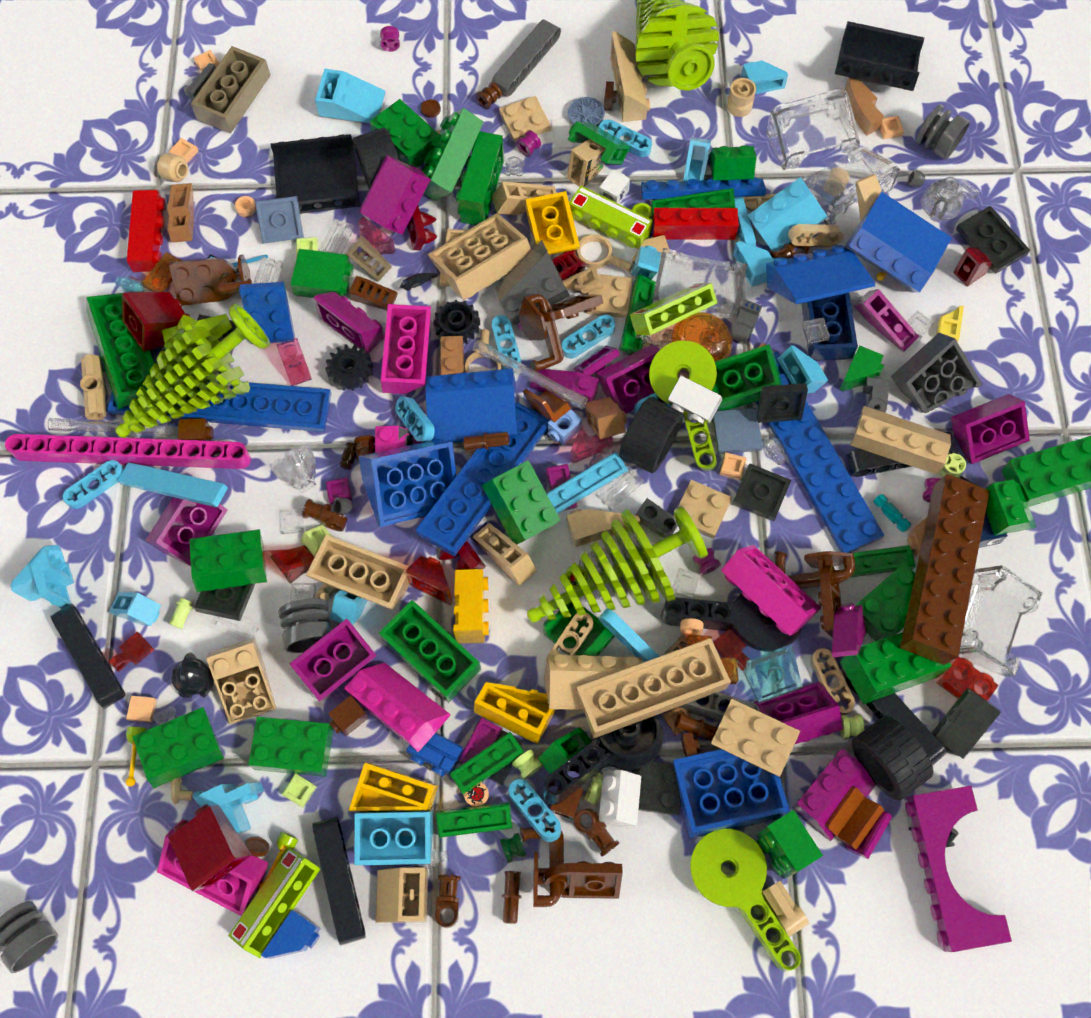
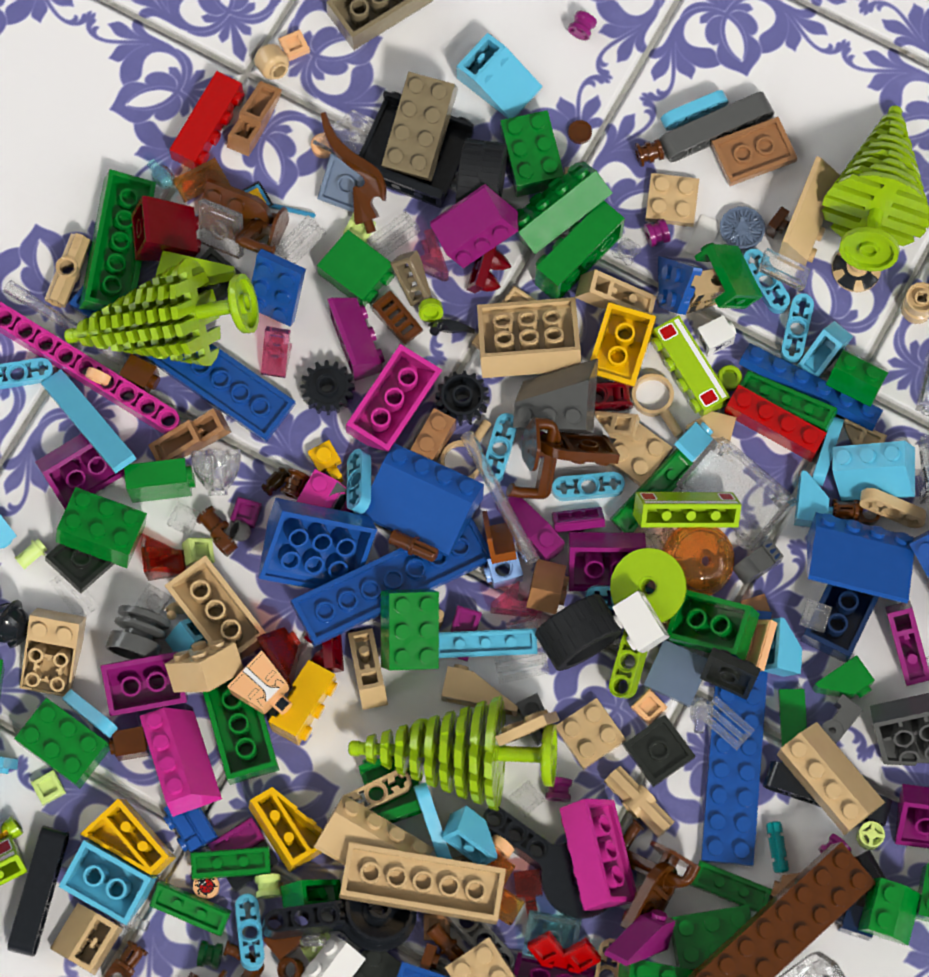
camera: 30 degrees right, 5 degrees up
none -> medium azure beam [62,689,118,738]
none -> light nougat tile [85,367,112,386]
none -> green brick [124,458,196,503]
none -> medium nougat slope [148,408,231,461]
none -> tan brick [165,640,244,692]
none -> clear tile [198,198,244,259]
none -> light nougat torso [227,651,292,715]
none -> clear piece [300,935,327,952]
none -> yellow plate [307,440,343,483]
none -> clear wing [313,110,375,155]
none -> reddish brown piece [321,112,387,234]
none -> dark tan brick [381,71,458,182]
none -> lime tile [418,298,443,323]
none -> medium azure slope [441,805,498,865]
none -> tan plate [495,709,560,746]
none -> red tile [527,930,601,974]
none -> tan piece [604,766,674,838]
none -> blue wing [658,256,703,315]
none -> medium azure beam [661,90,729,131]
none -> clear tile [698,696,755,750]
none -> medium nougat plate [711,117,797,186]
none -> light nougat tile [746,620,777,671]
none -> clear tile [758,248,811,292]
none -> green tile [778,689,807,763]
none -> medium azure beam [780,294,814,364]
none -> dish [832,252,881,292]

